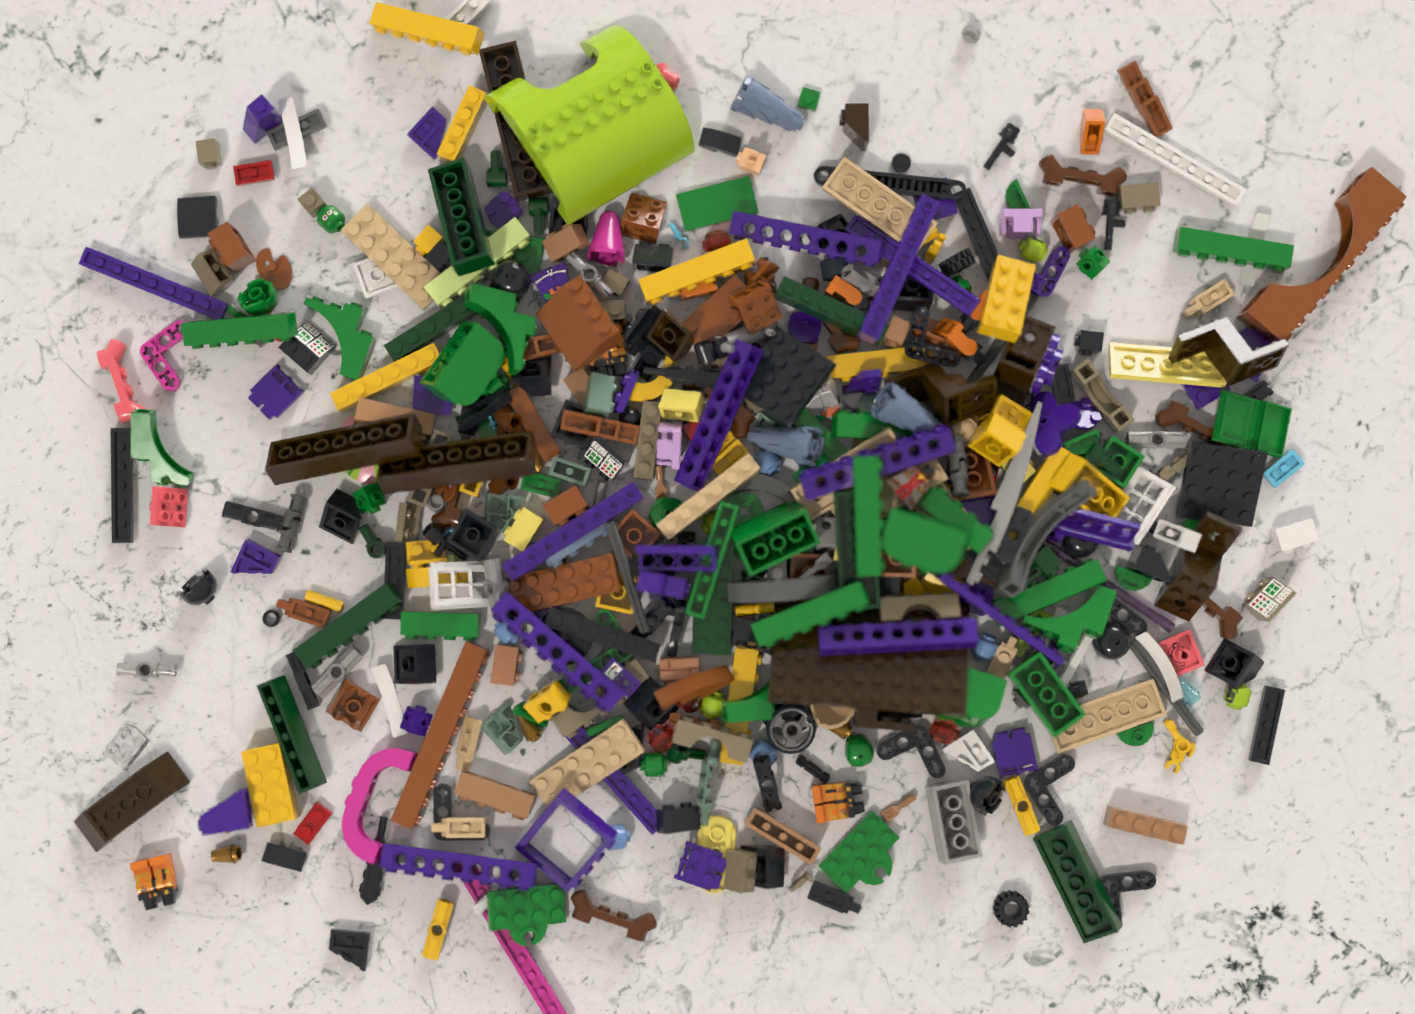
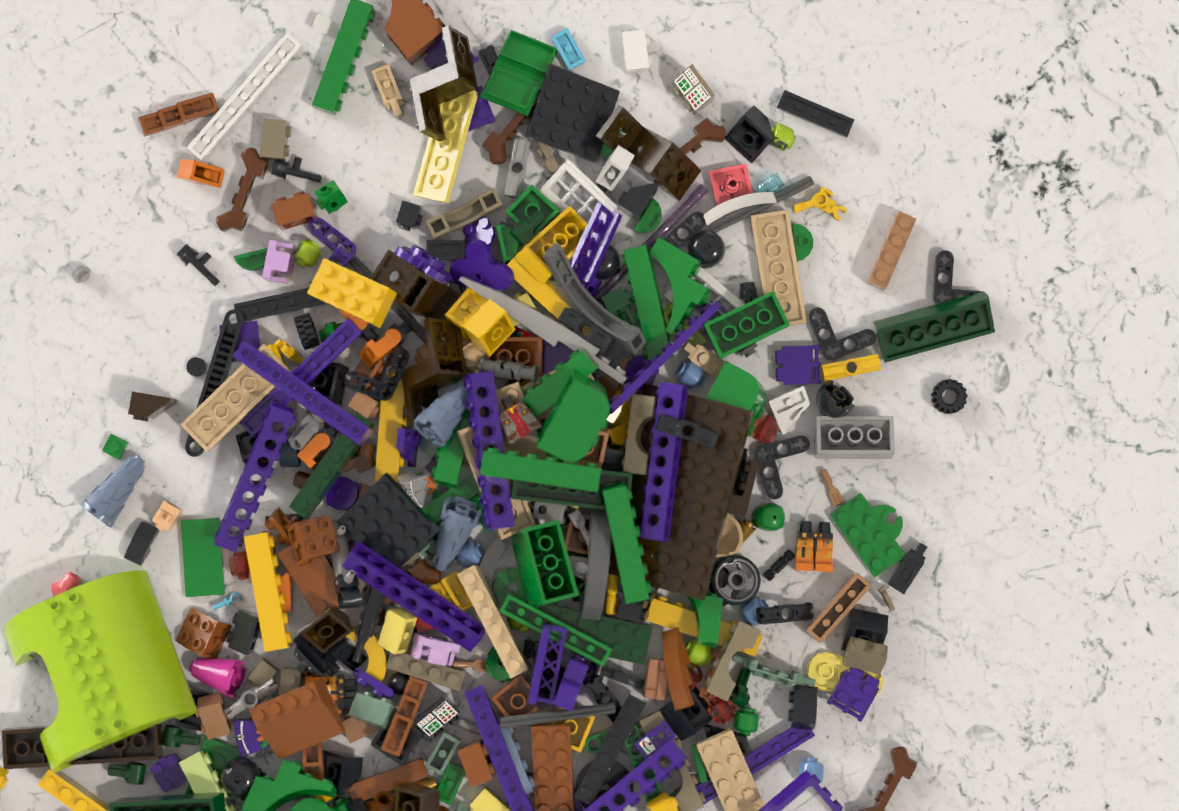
camera: 80 degrees left, 0 degrees up
none -> black piece [656,414,719,448]

